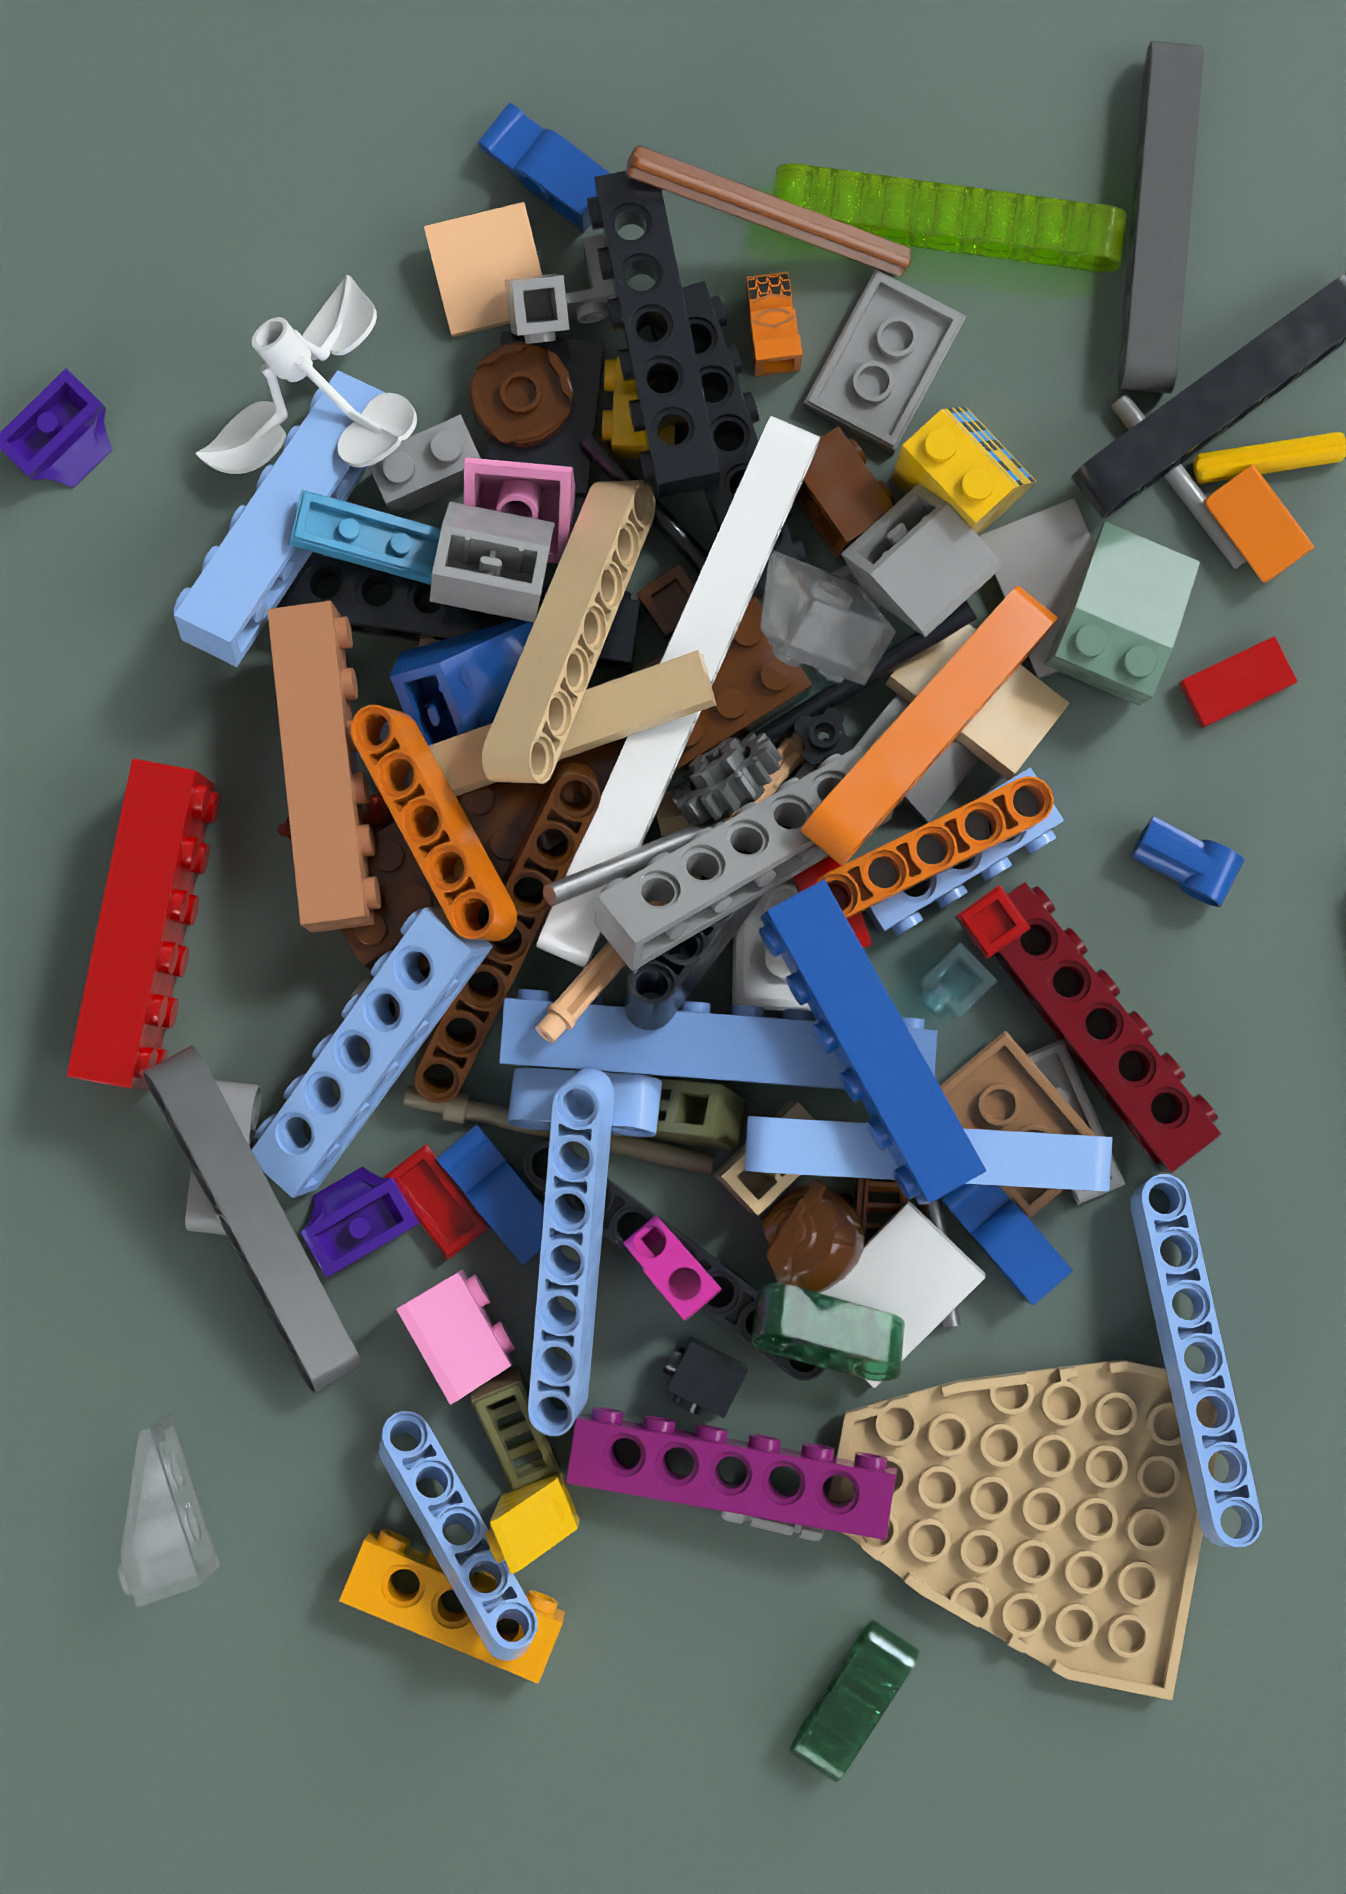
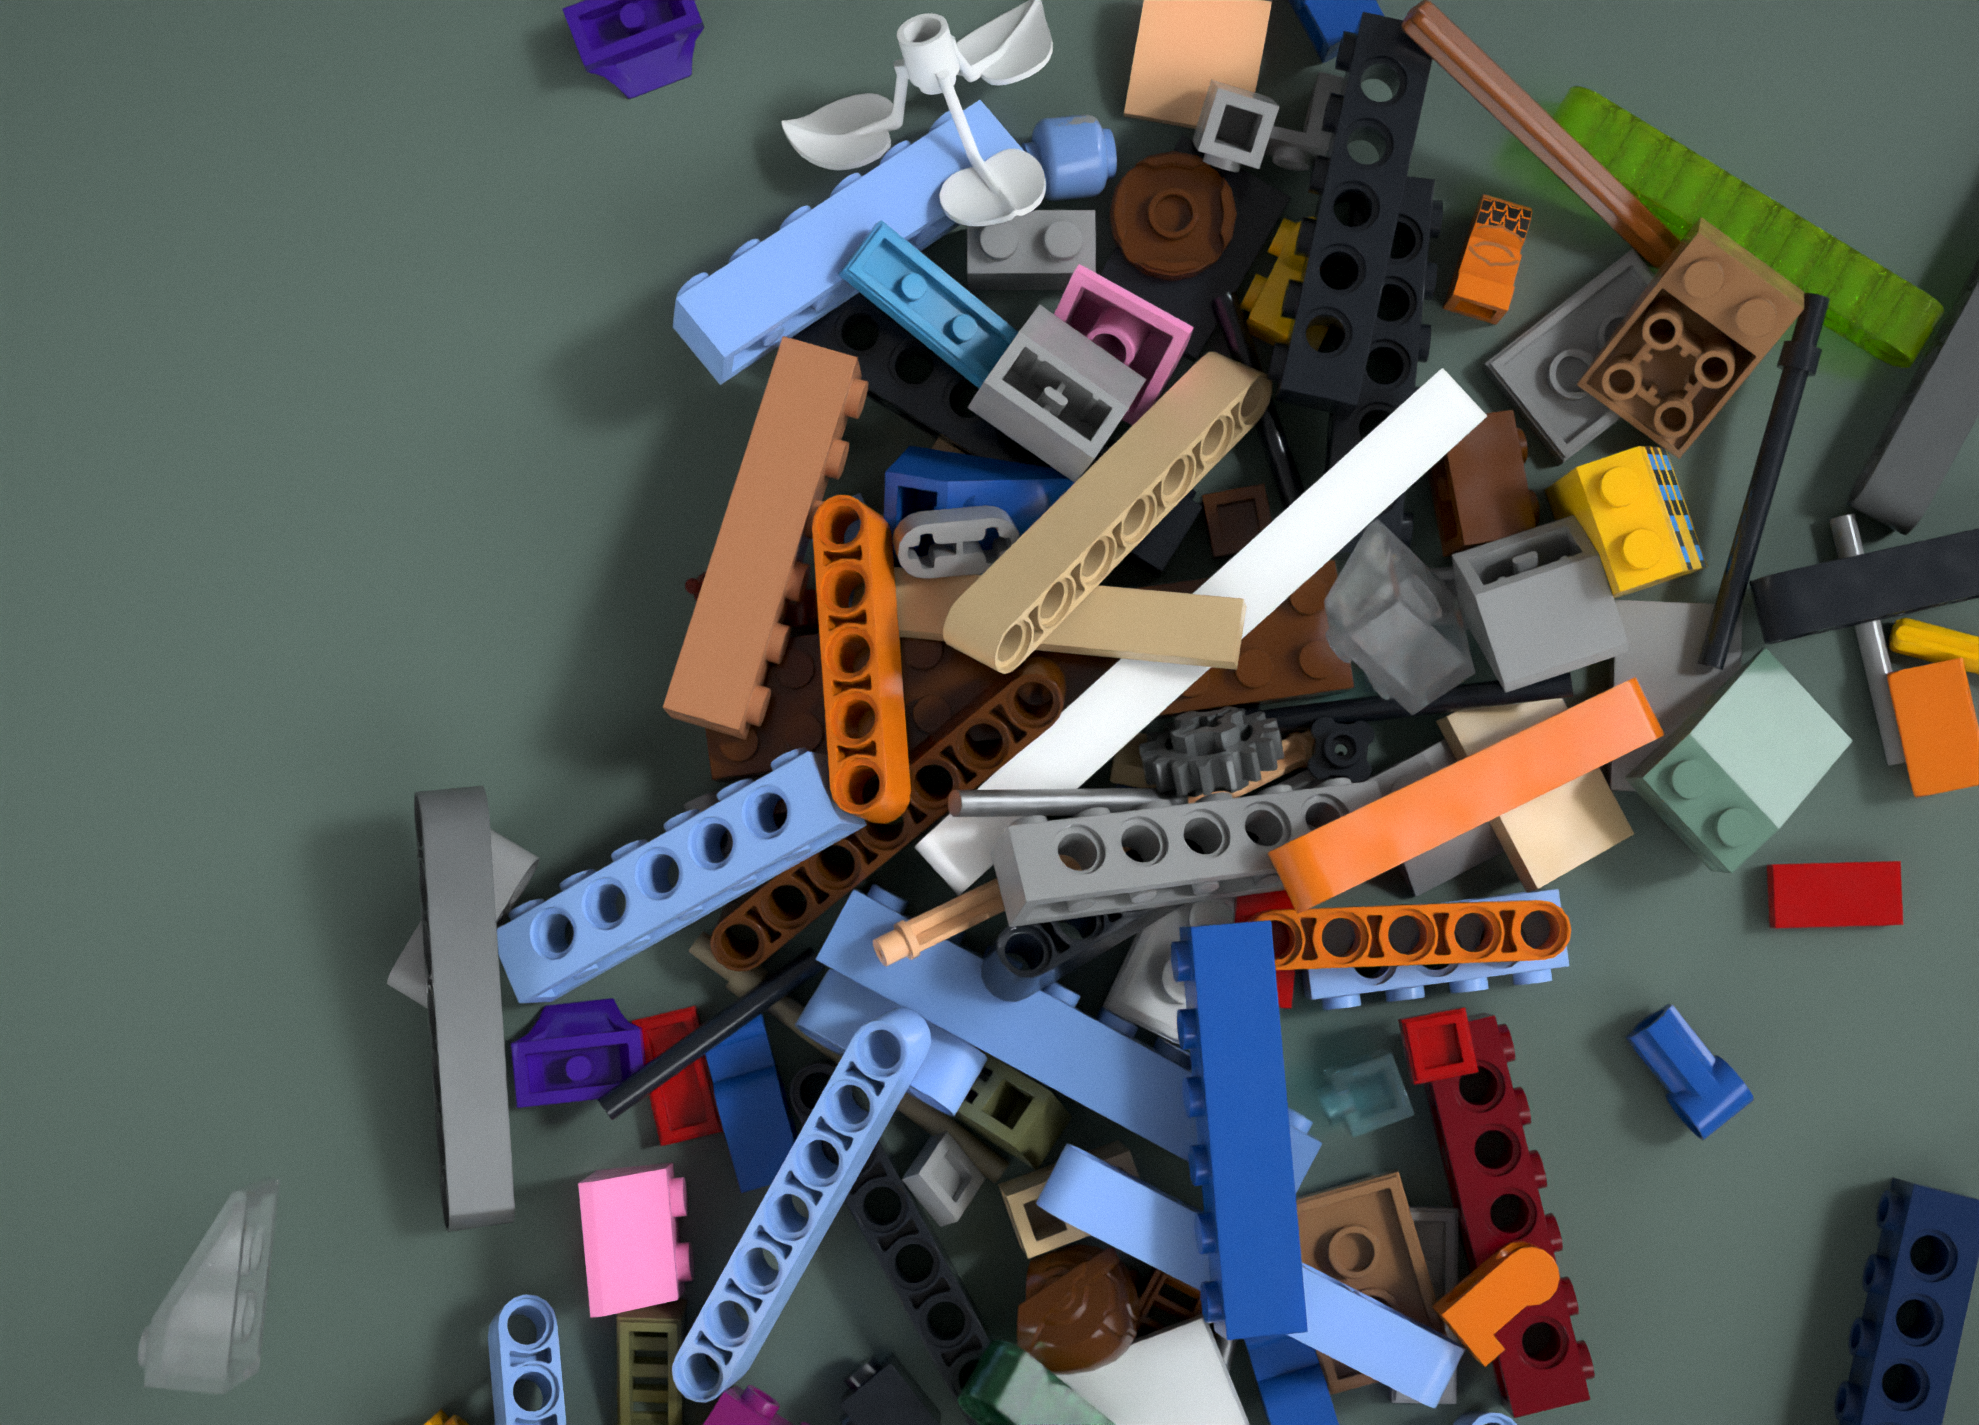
camera: 25 degrees right, 0 degrees up
red brick [66,758,220,1089] -> none
dark pink leg [623,1215,722,1321] -> none
none -> black bar [597,947,825,1120]
none -> light grey beam [892,505,1020,579]
none -> light grey plate [901,1131,986,1227]
none -> medium blue head [1021,114,1117,201]
none -> orange leg [1432,1241,1560,1367]
none -> medium nougat slope [1577,217,1804,459]
none -> black bar [1698,293,1830,670]

